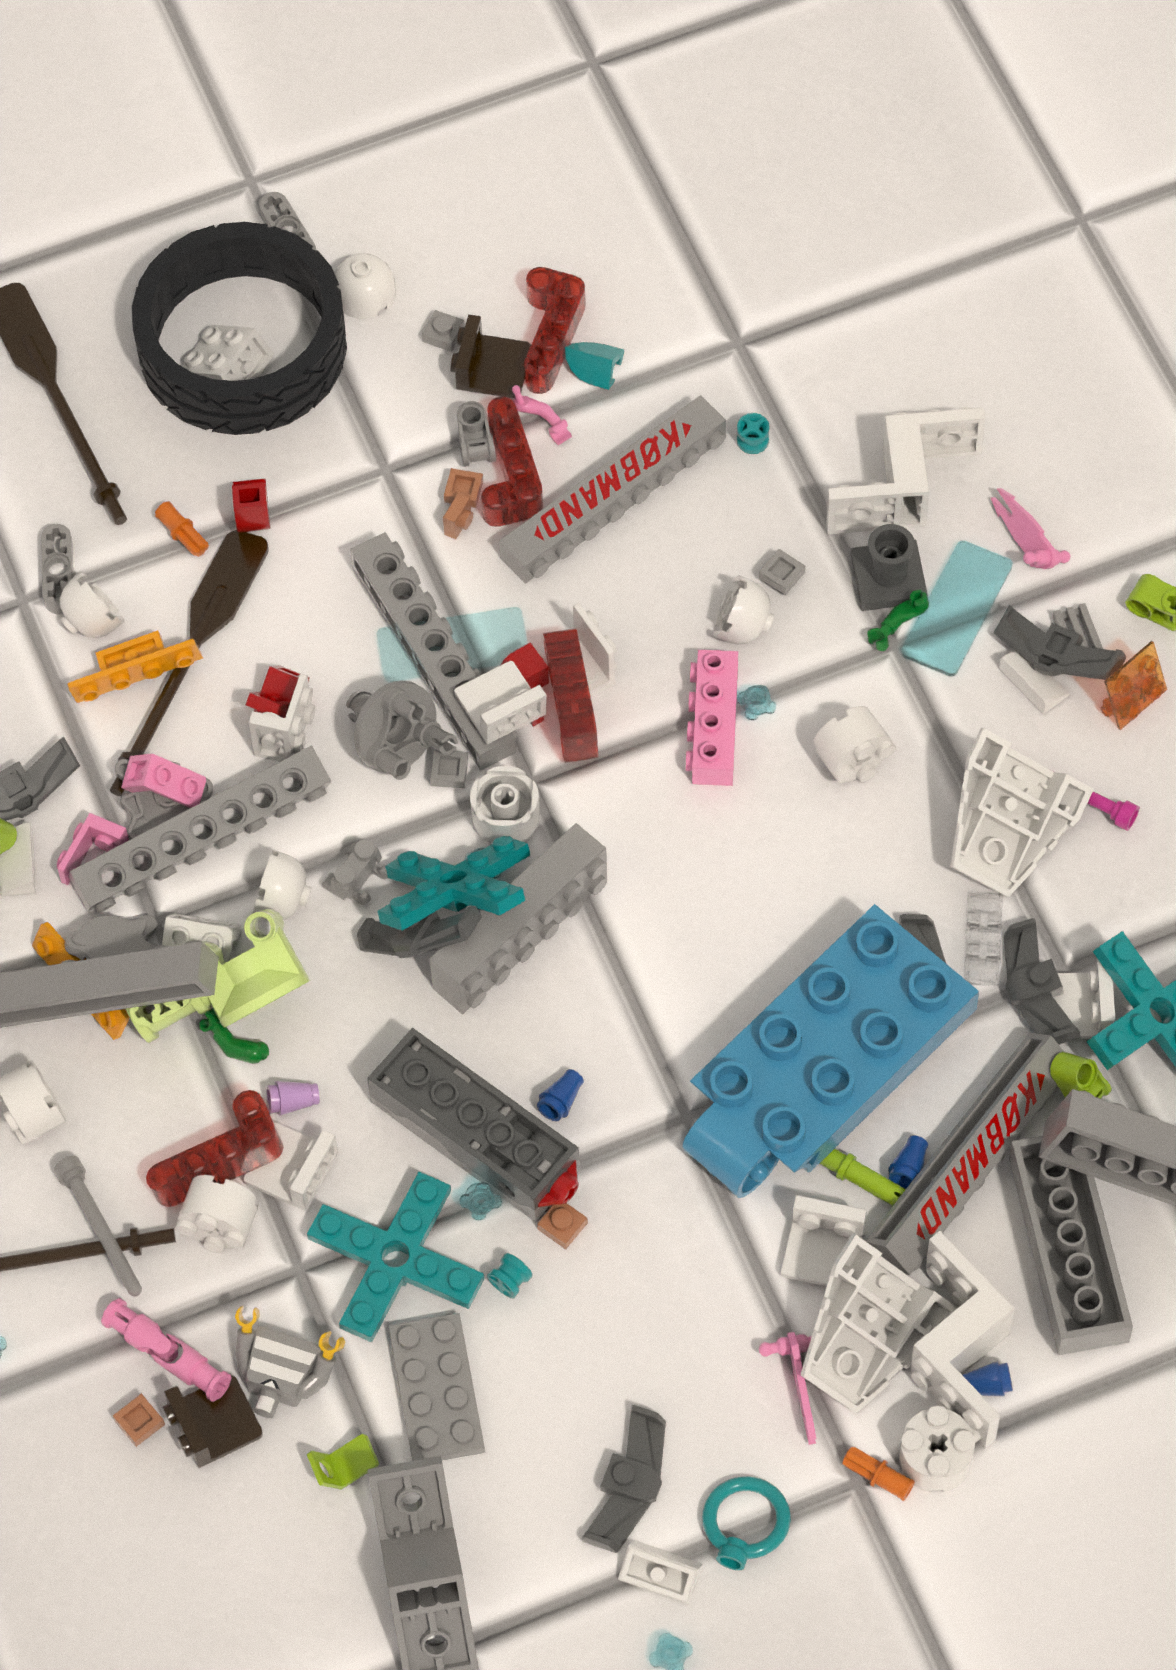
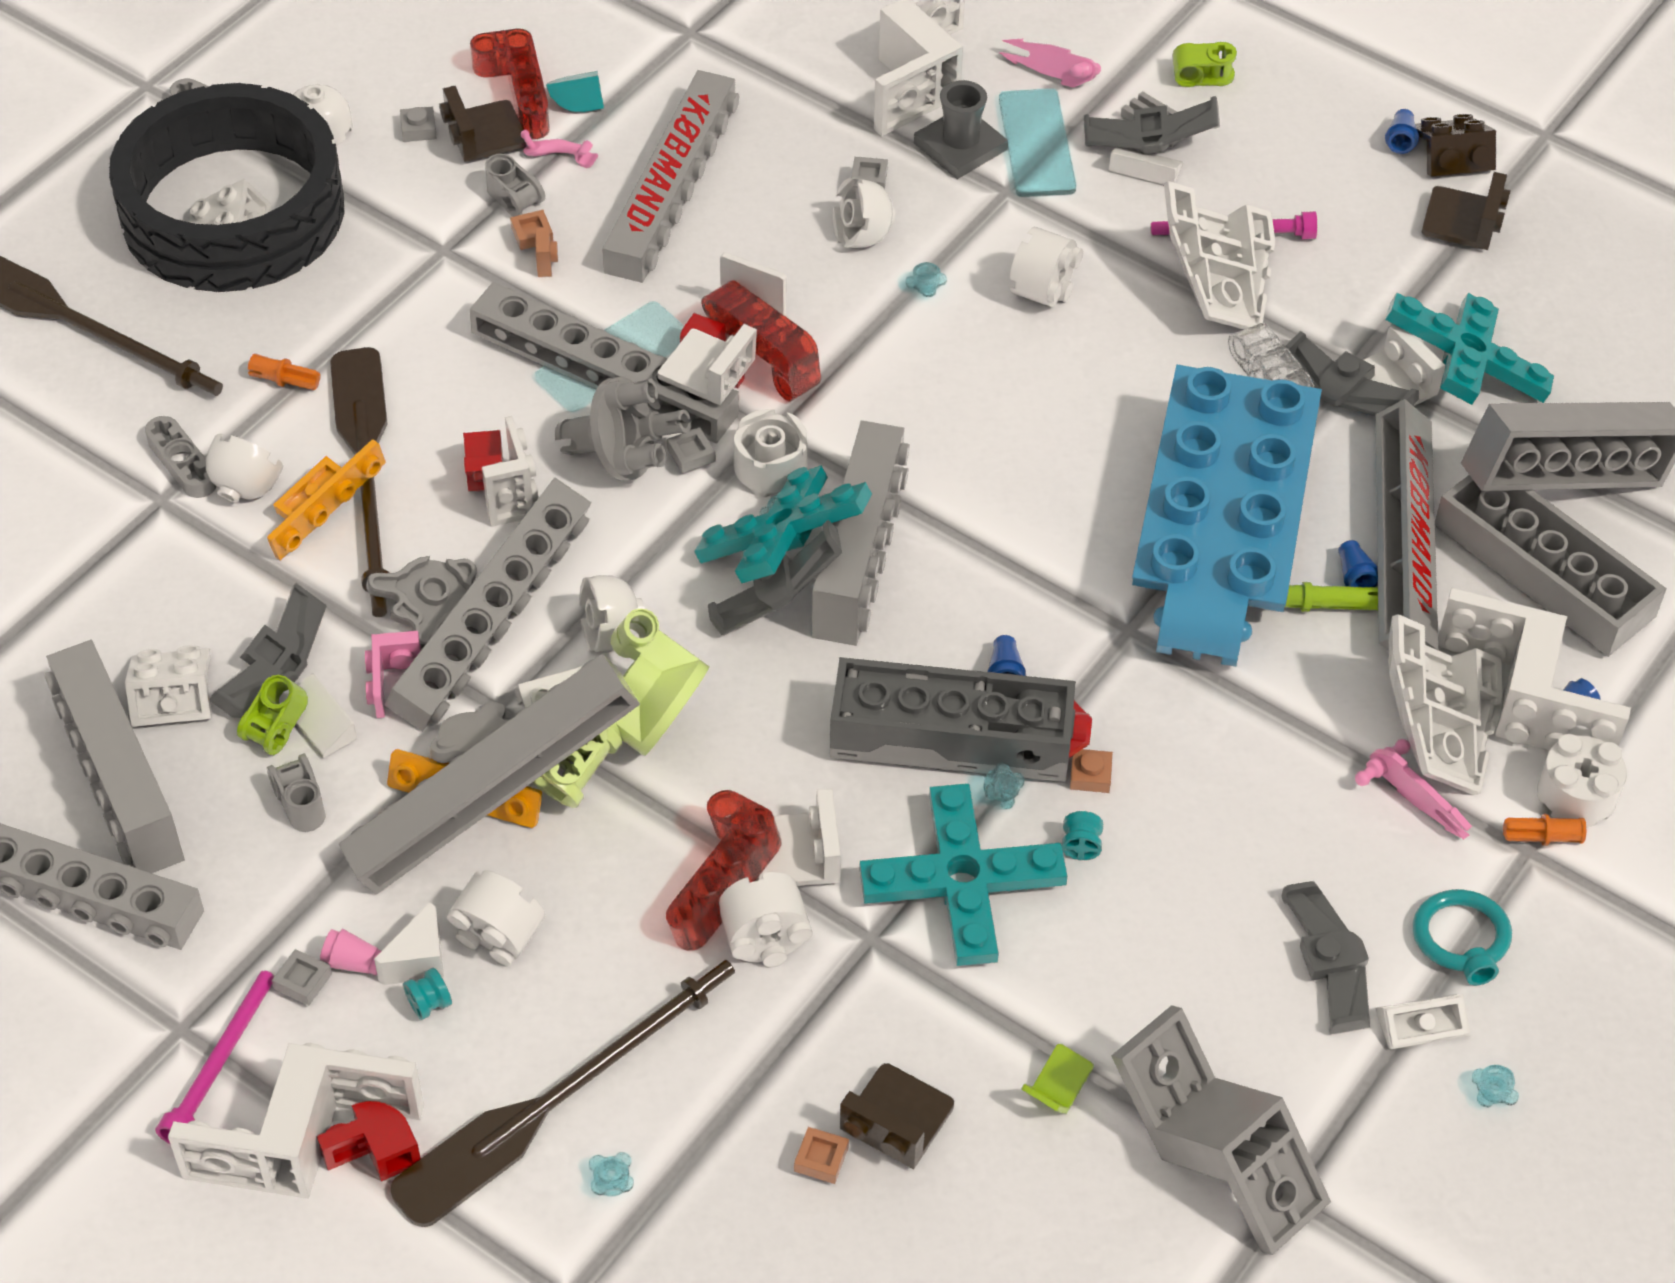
camera: 35 degrees left, 10 degrees down
light grey piece [54,1156,142,1296] -> none
bright pink piece [101,1298,232,1402] -> none
bright pink bracket [121,753,206,808] -> none
green arm [199,1008,269,1064] -> none
red brick [232,479,271,533] -> none
light grey torso [235,1305,345,1418] -> none
lavender cone [266,1081,320,1116] -> none
light grey piece [322,839,388,905] -> none
light grey plate [388,1313,485,1461] -> none
clear red beam [481,397,543,527] -> none
bright pink brick [686,650,738,786] -> none
teal wheel [737,413,770,455] -> none
white bracket [781,1195,867,1286] -> none
green arm [867,590,929,651] -> none
lime piece [1050,1052,1112,1099] -> none
clear orange hinge [1100,641,1167,730] -> none

